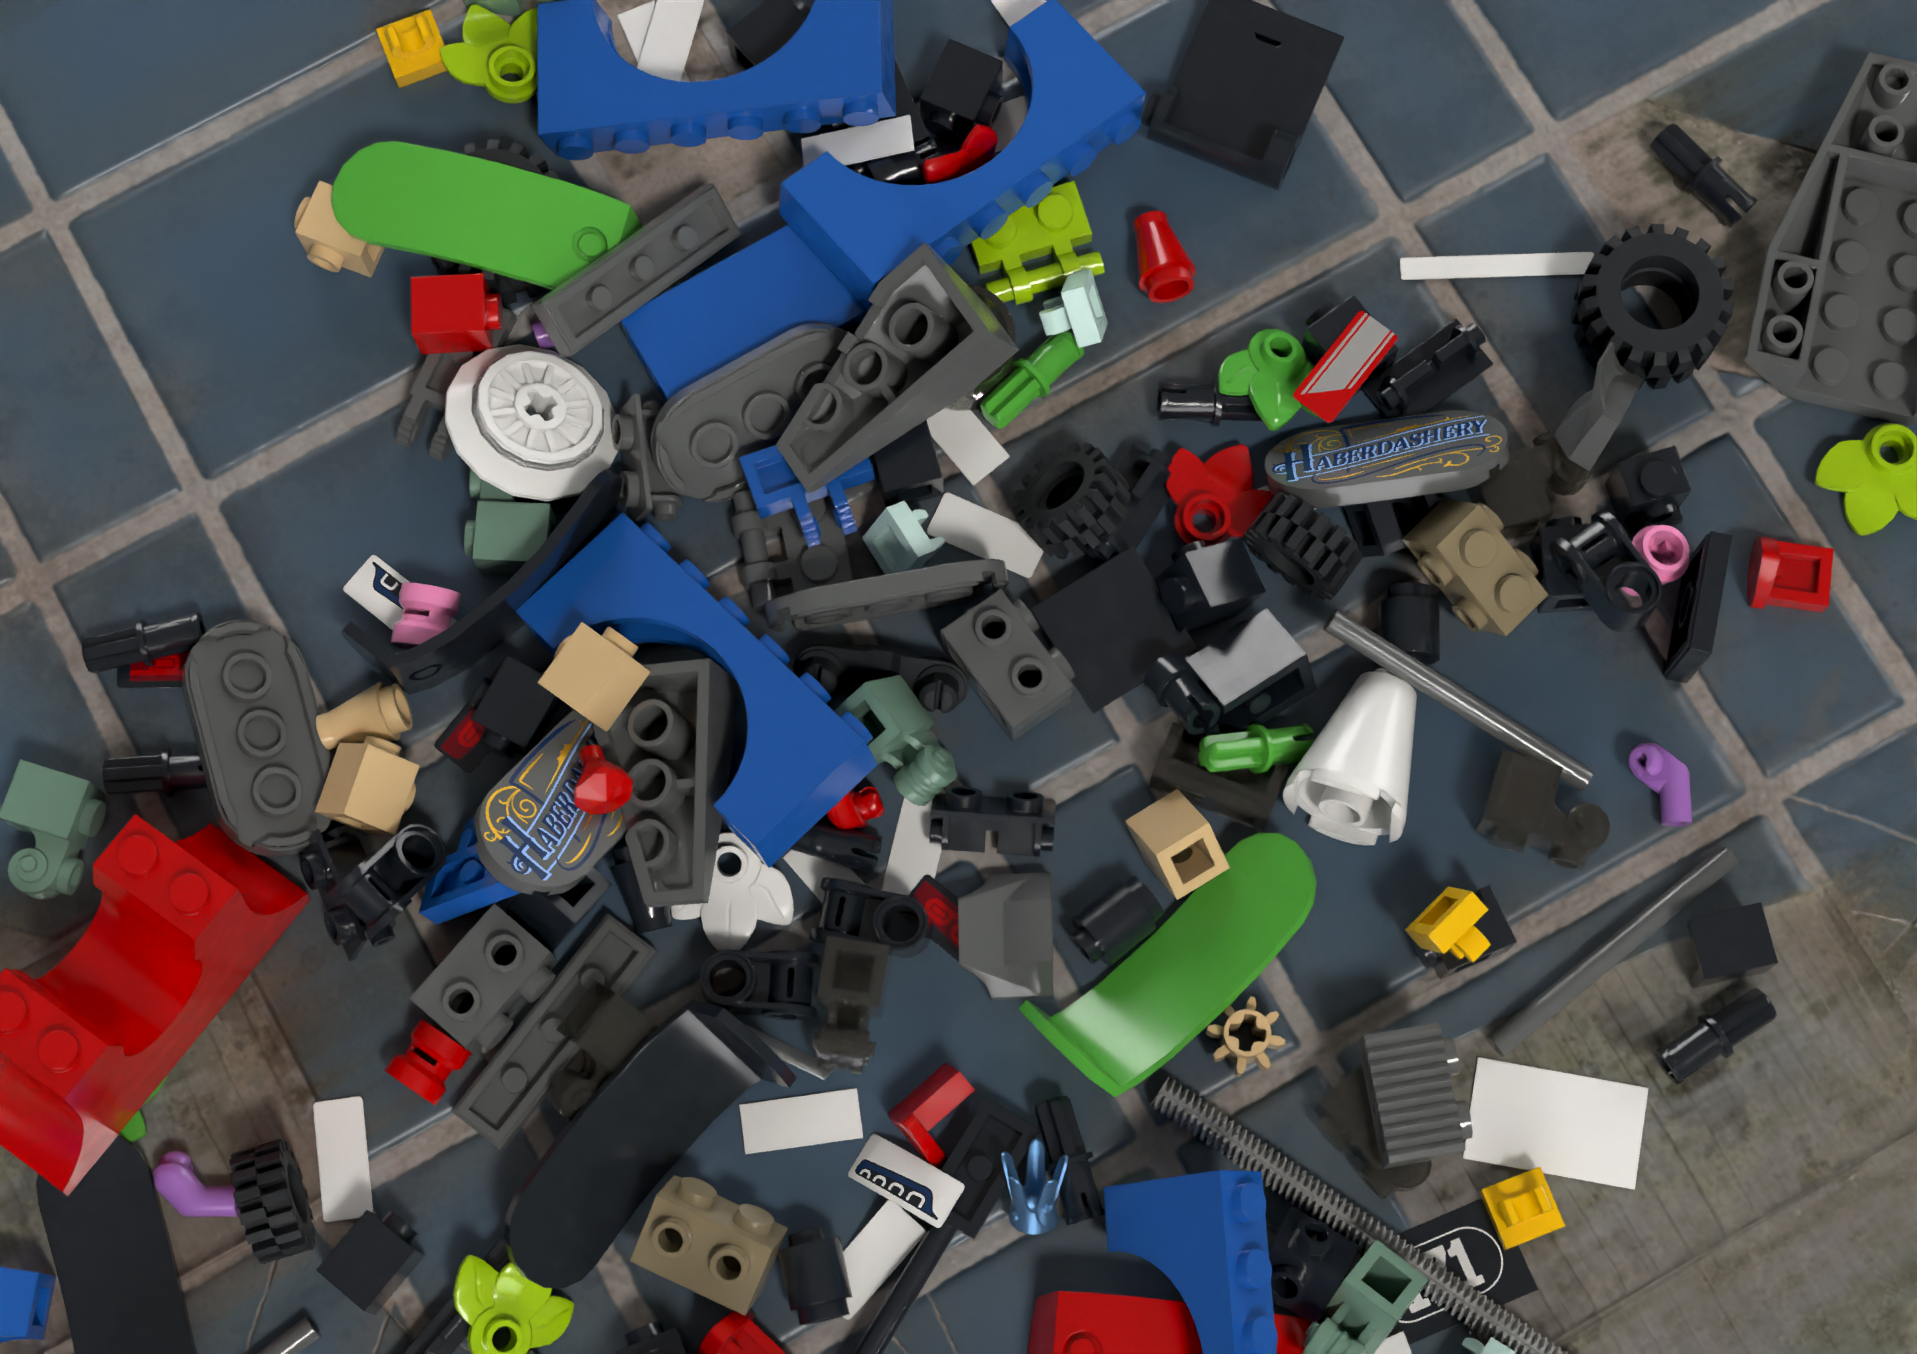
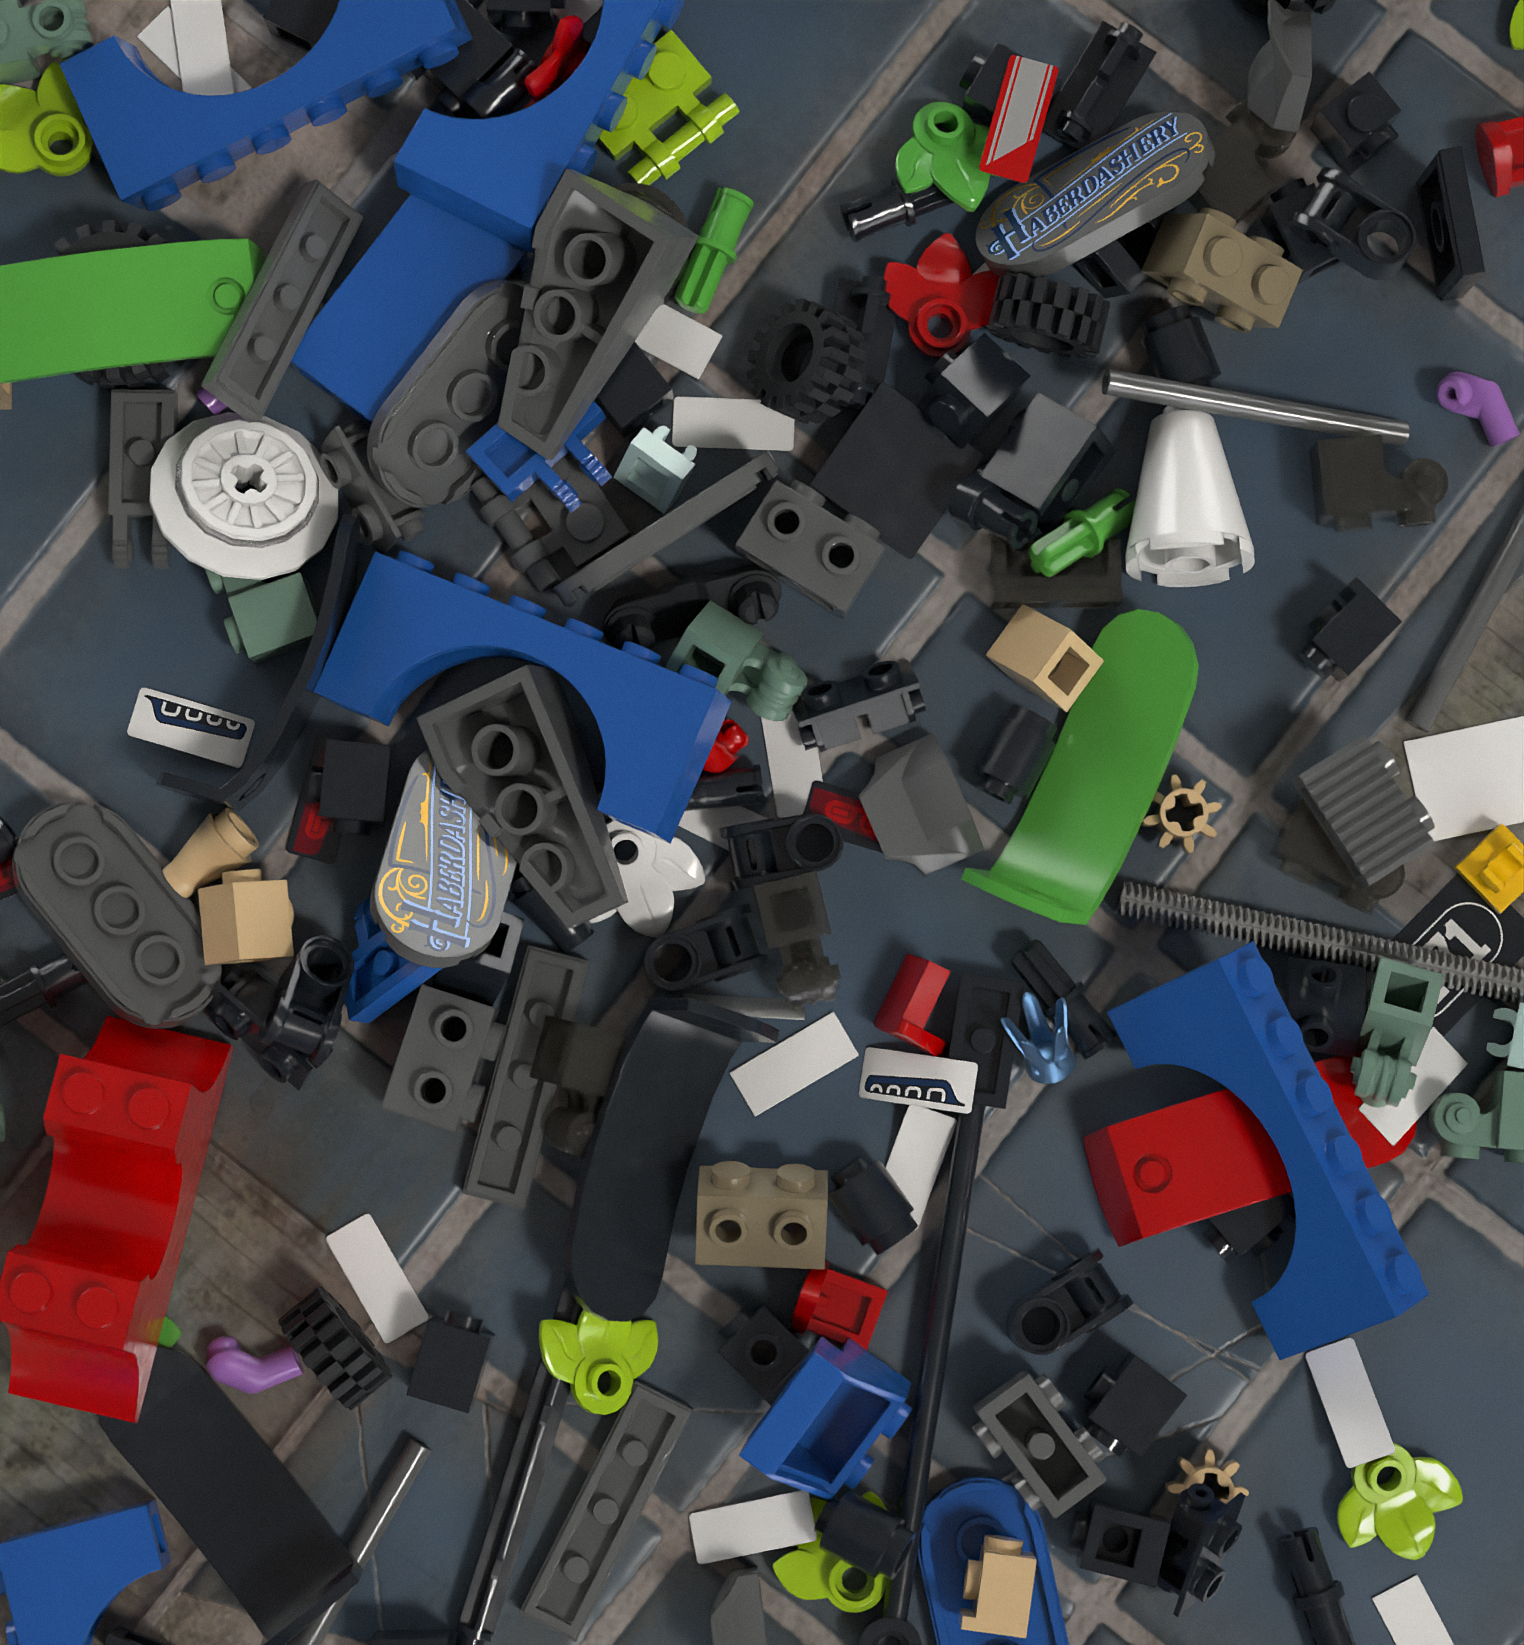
camera: 25 degrees left, 10 degrees up
red wheel [384,1018,472,1106] -> none
bright pink wheel [391,582,462,650] -> none
red brick [411,273,503,354] -> none
tan brick [537,622,650,732] -> none
red rock [573,745,633,815] -> none
white sticker [801,115,915,167] -> none
light aqua tile [1039,268,1108,348] -> none
red cone [1133,211,1196,303] -> none
yellow tile [1405,886,1491,963] -> none
bright pink cone [1621,525,1690,596] -> none

